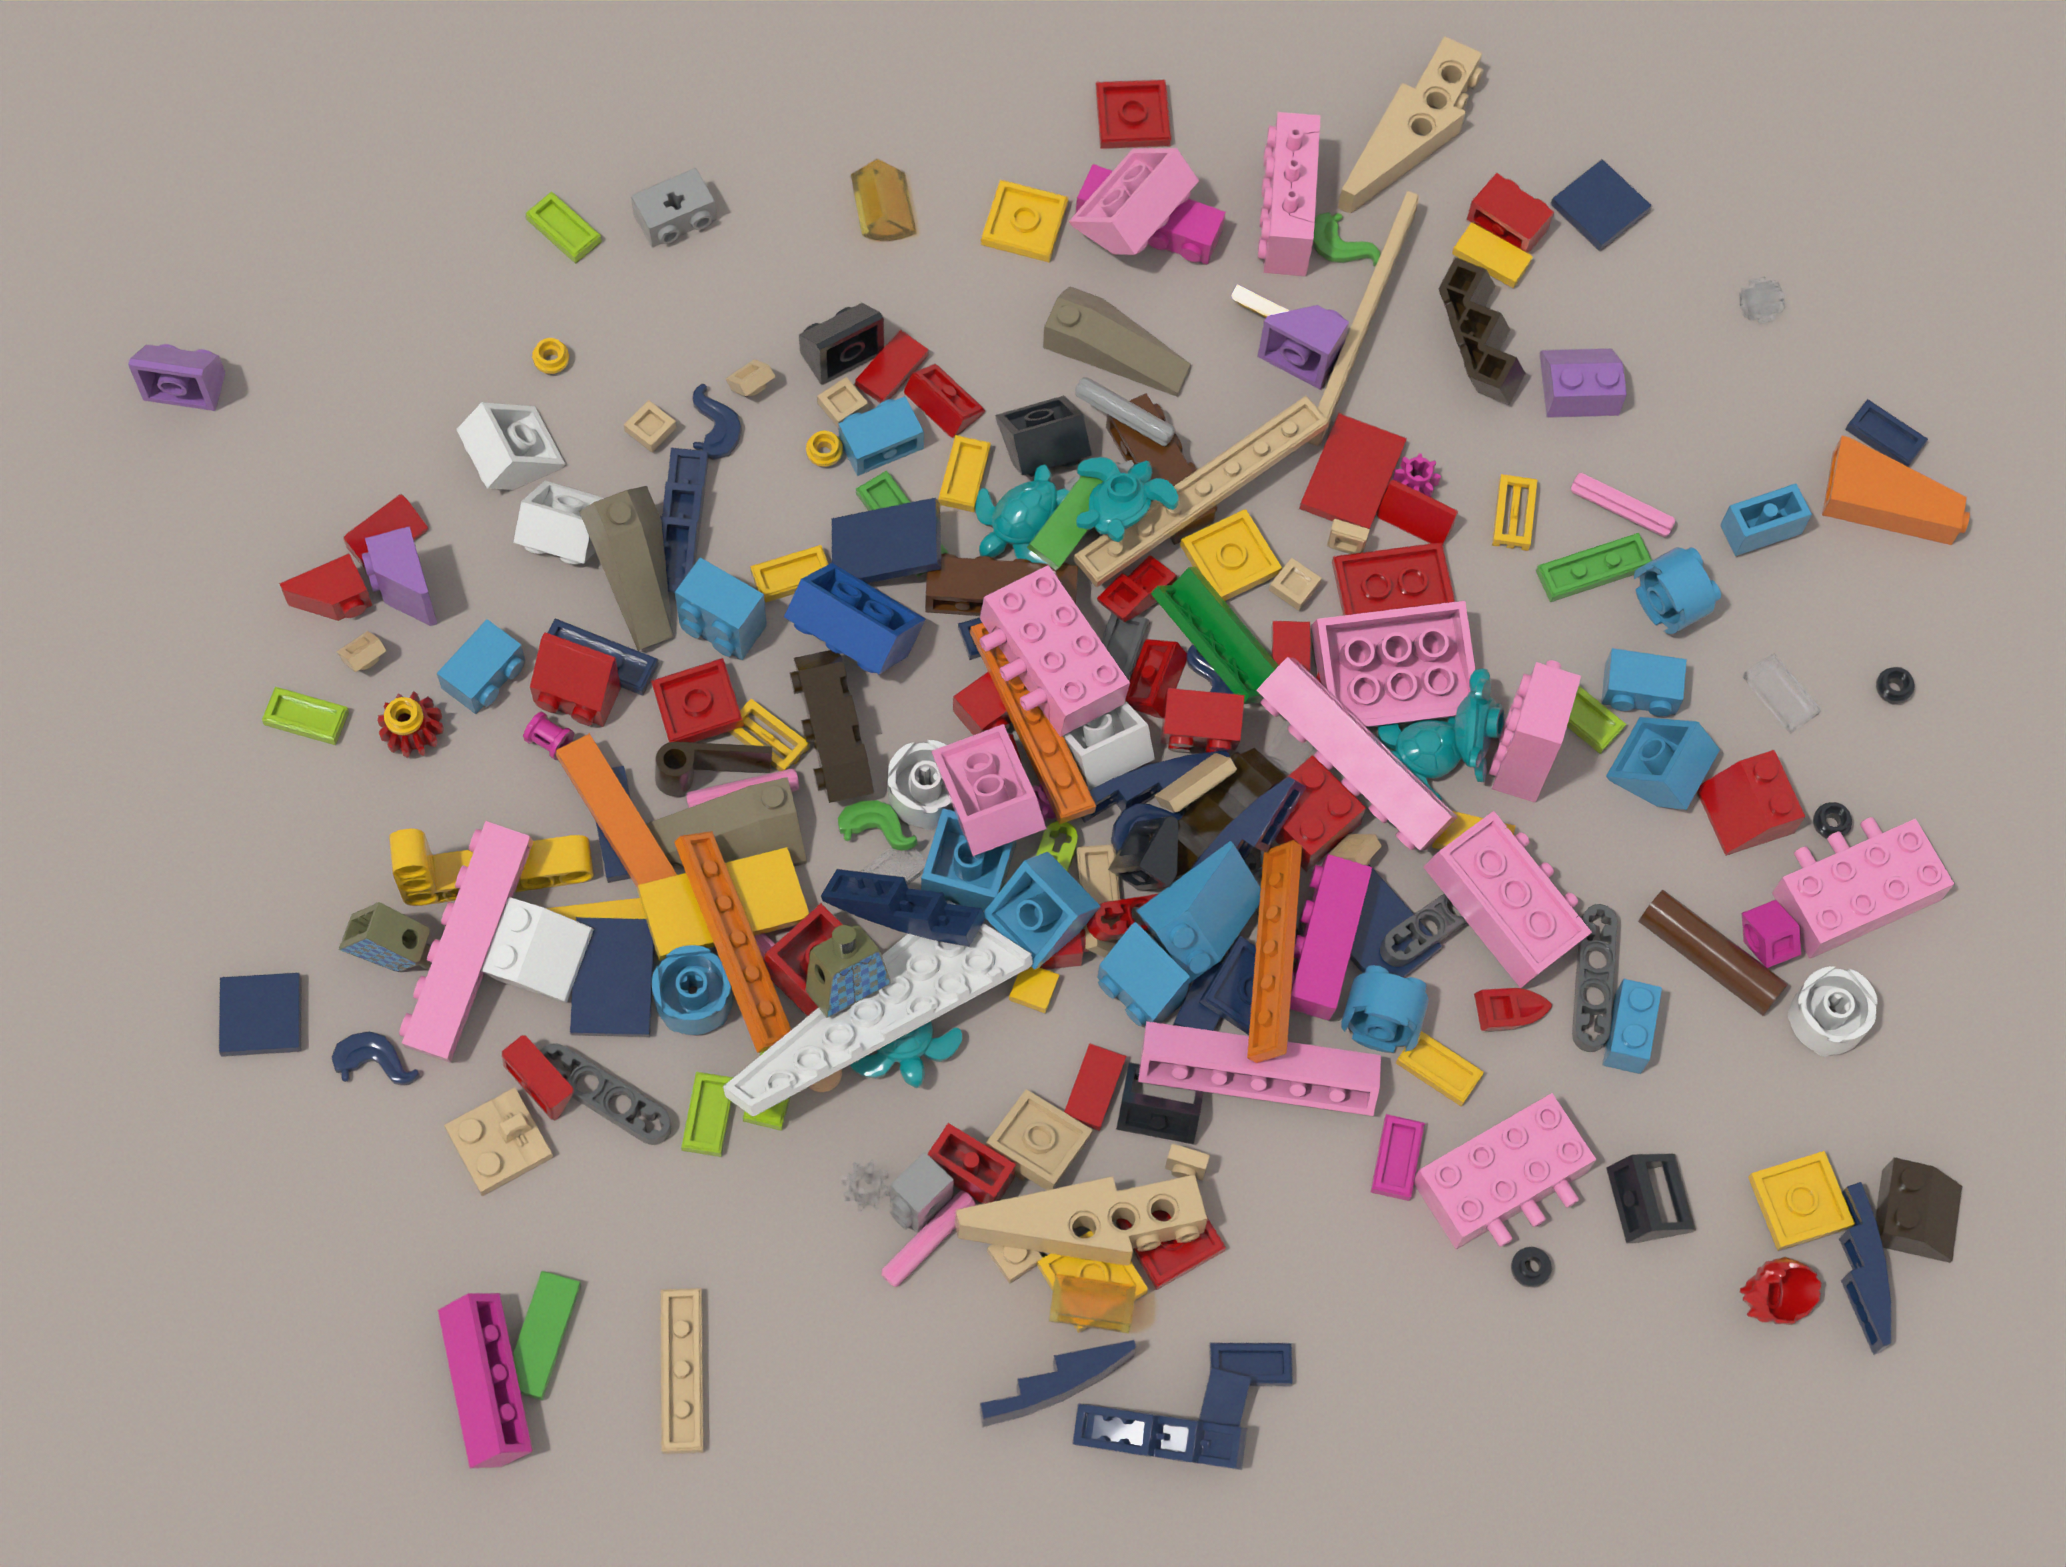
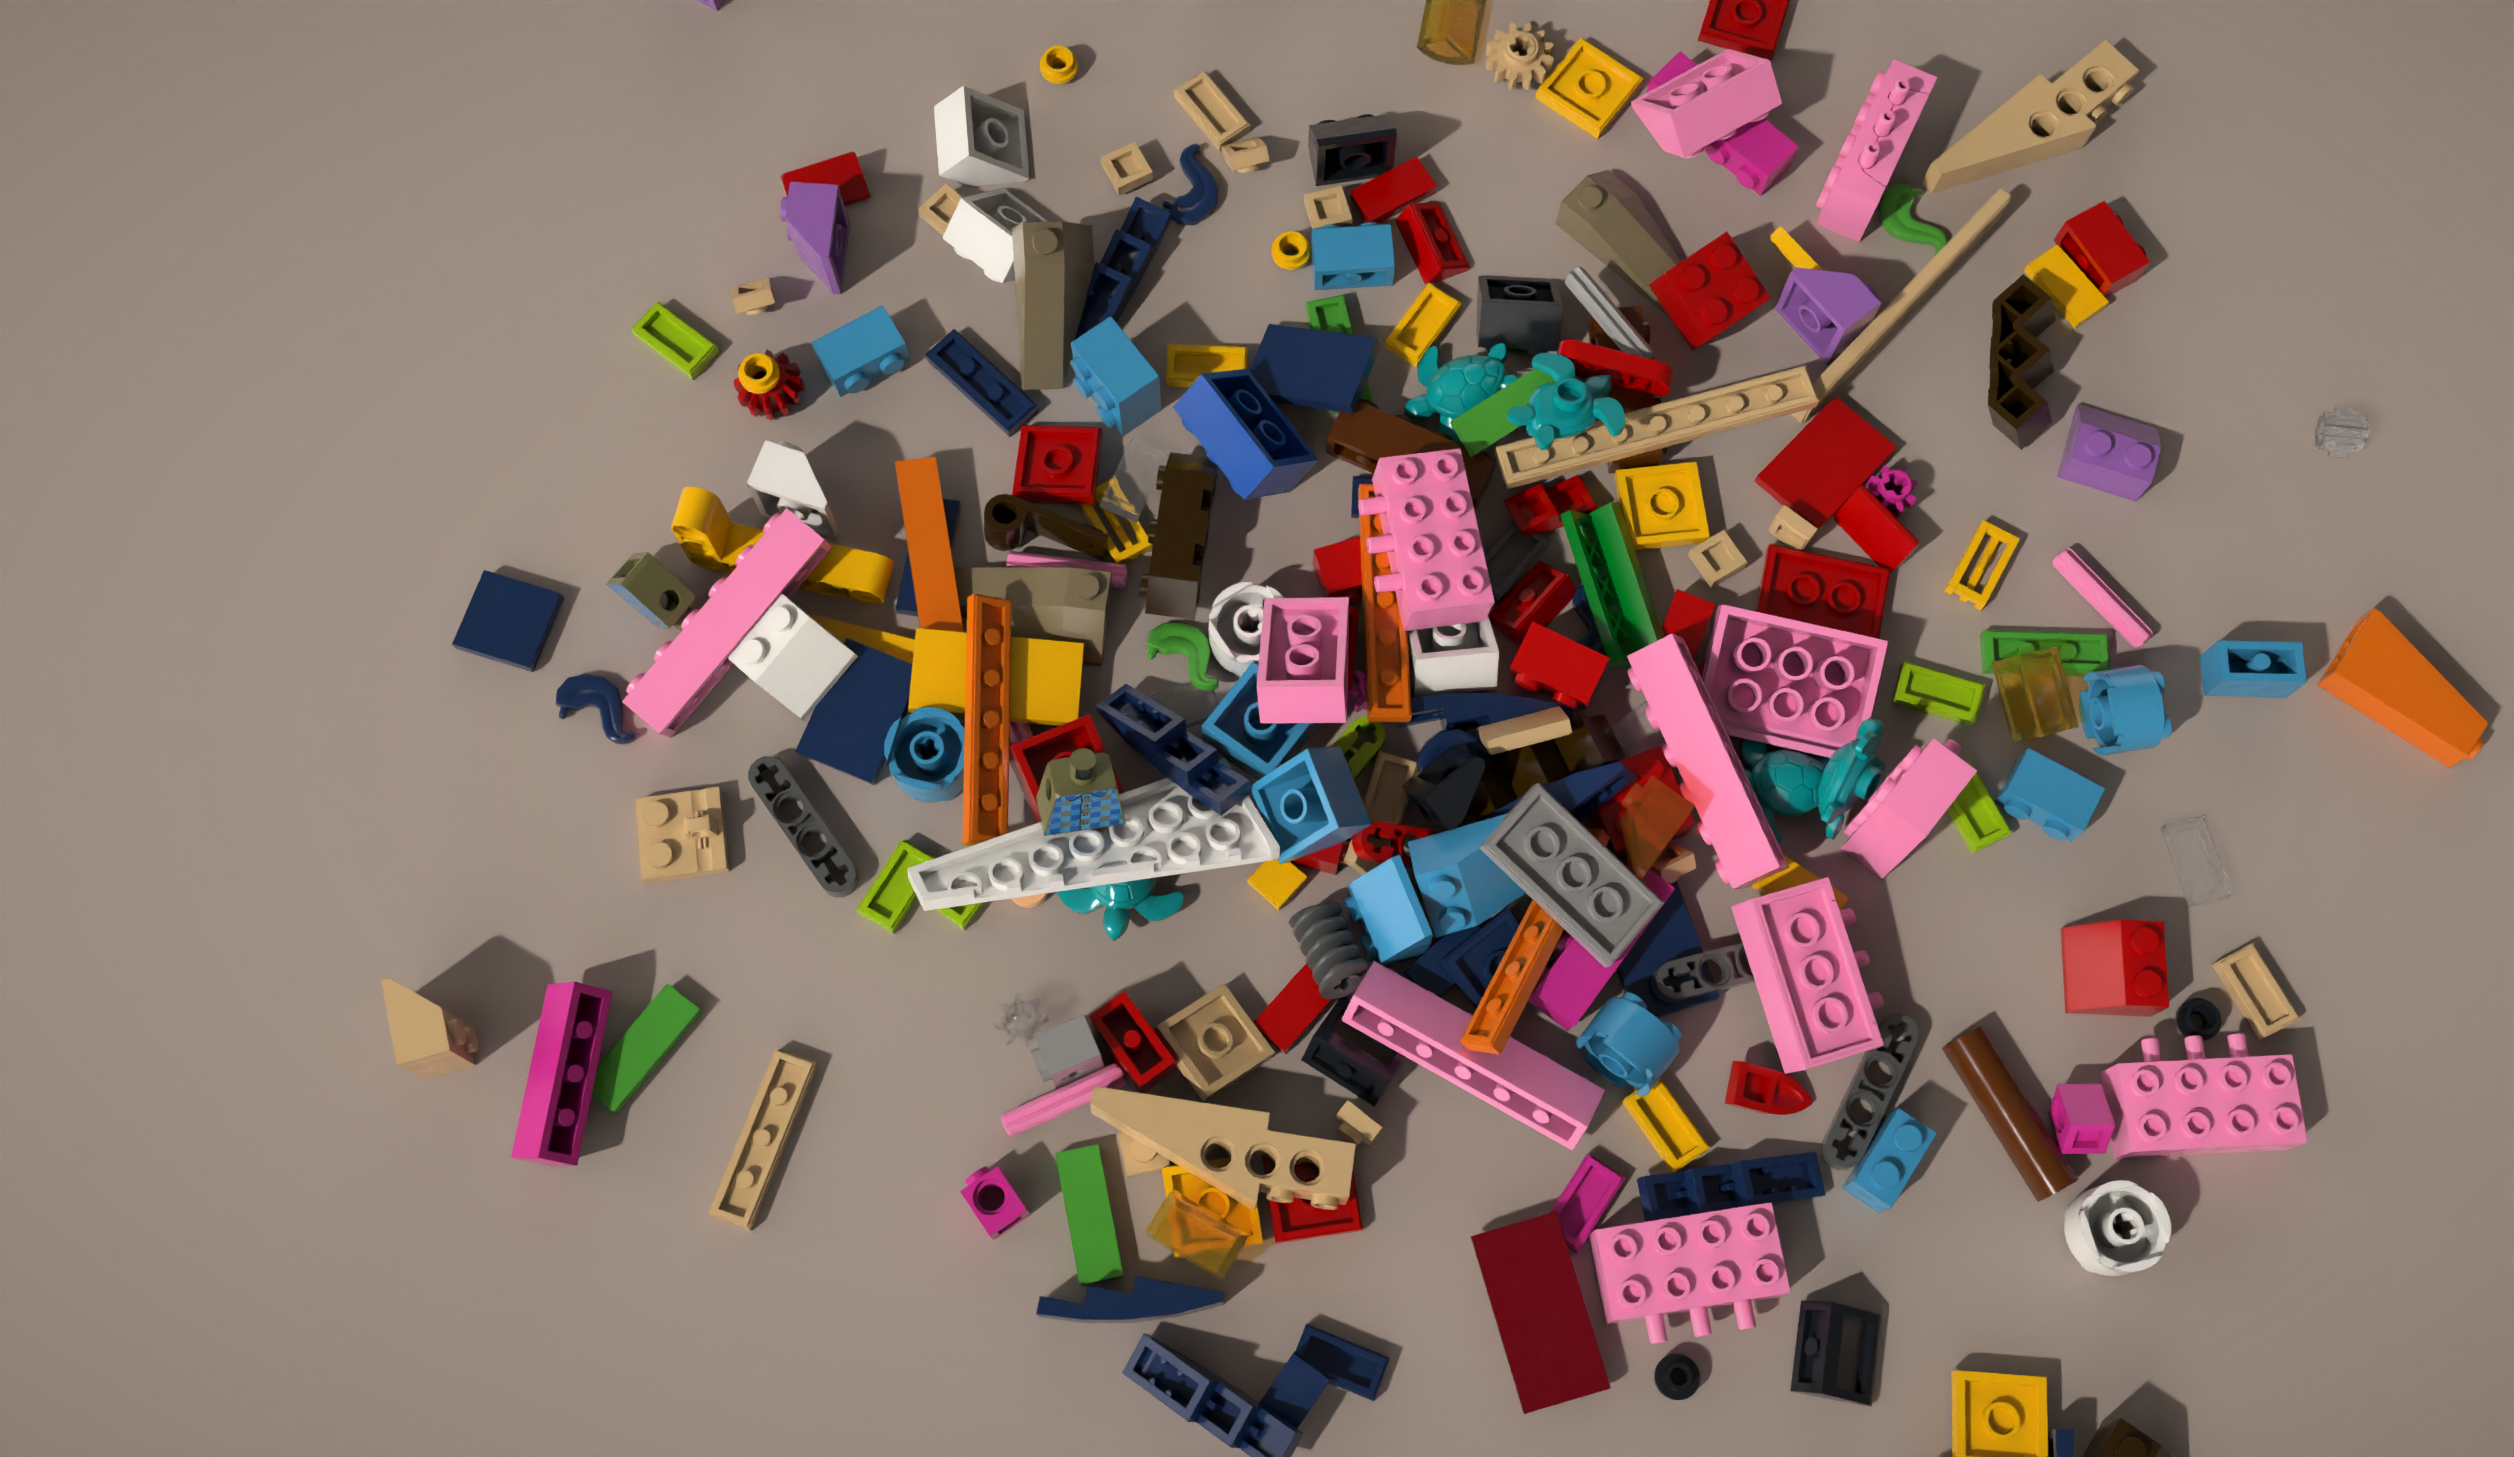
camera: 25 degrees right, 5 degrees up
red slope [279,553,373,621] -> none
red slope [501,1035,574,1121] -> none
dark pink bush [523,711,574,760] -> none
red slope [530,632,621,727] -> none
dark blue tile [1550,159,1652,251] -> none
dark azure slope [1606,717,1720,810] -> none
dark blue tile [1845,399,1928,467] -> none
black plate [1876,667,1915,704] -> none
none -> tan slope [381,977,479,1079]
none -> white slope [746,440,840,540]
none -> tan plate [918,183,963,236]
none -> dark pink brick [960,1166,1030,1240]
none -> bright green tile [1055,1144,1124,1286]
none -> clear tile [1099,437,1169,523]
none -> tan tile [1174,70,1251,152]
none -> dark grey piece [1288,902,1368,1000]
none -> dark red tile [1470,1211,1611,1414]
none -> light grey tile [1478,783,1664,968]
none -> tan gear [1486,22,1554,91]
none -> red beam [1557,340,1675,396]
none -> clear orange slope [1620,776,1695,881]
none -> dark blue slope [1637,1152,1826,1222]
none -> red brick [1649,231,1771,351]
none -> lime tile [1891,661,1985,727]
none -> clear yellow brick [1992,646,2079,743]
none -> tan tile [2212,943,2301,1040]

